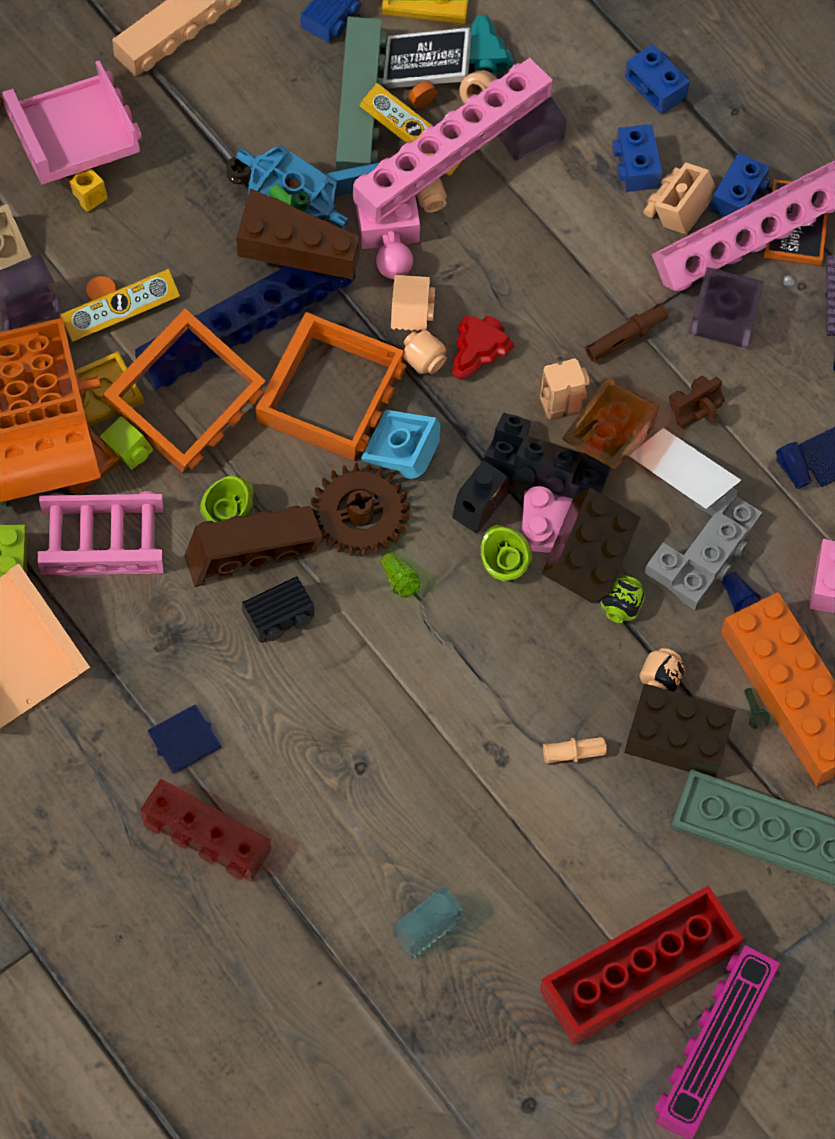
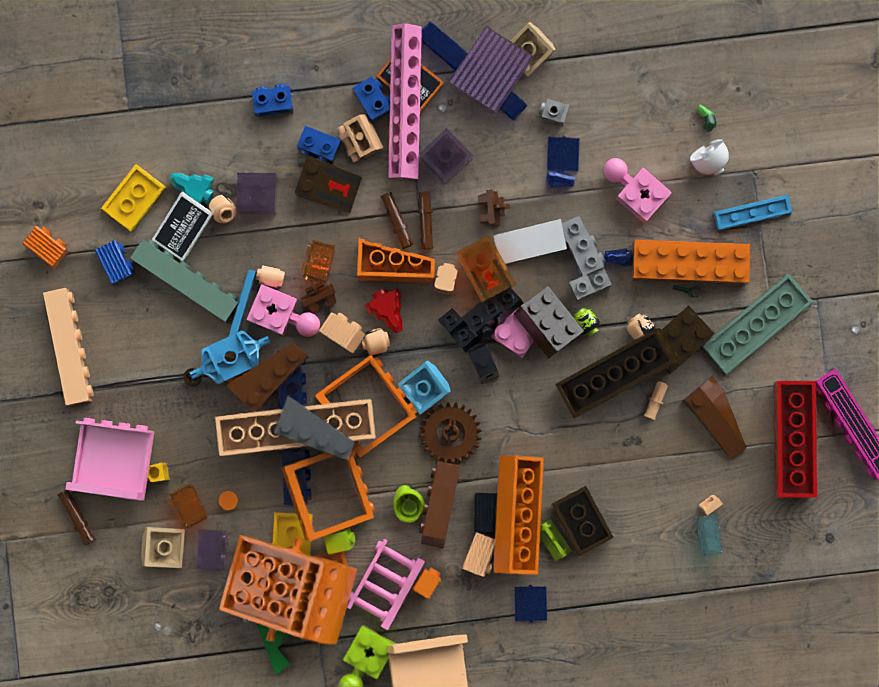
camera: 55 degrees left, 20 degrees up
tile [59,269,180,342] -> none
clear red brick [140,779,271,882] -> none
arm [268,184,311,211] -> none
bright pink brick [353,58,553,223] -> none
tile [359,83,462,176] -> none
clear neon green cone [380,552,421,598] -> none
orange tile [408,81,437,109] -> none
lime hair [480,524,532,581] -> none
none -> clear orange brick [169,483,209,529]
none -> light nougat brick [215,399,376,456]
none -> dark grey wing [274,396,355,460]
none -> dark brown slope [295,156,362,213]
none -> clear orange brick [301,240,336,284]
none -> reddish brown hips [301,280,336,313]
none -> orange wedge [357,238,435,283]
none -> reddish brown pin [381,192,413,249]
none -> orange brick [413,567,441,599]
none -> light nougat brick [462,532,495,577]
none -> orange brick [494,455,544,574]
none -> lime hinge [540,519,572,561]
none -> dark brown brick [551,486,614,556]
none -> dark brown brick [555,328,678,418]
none -> reddish brown wedge [682,376,746,460]
none -> light nougat tile [699,495,723,516]

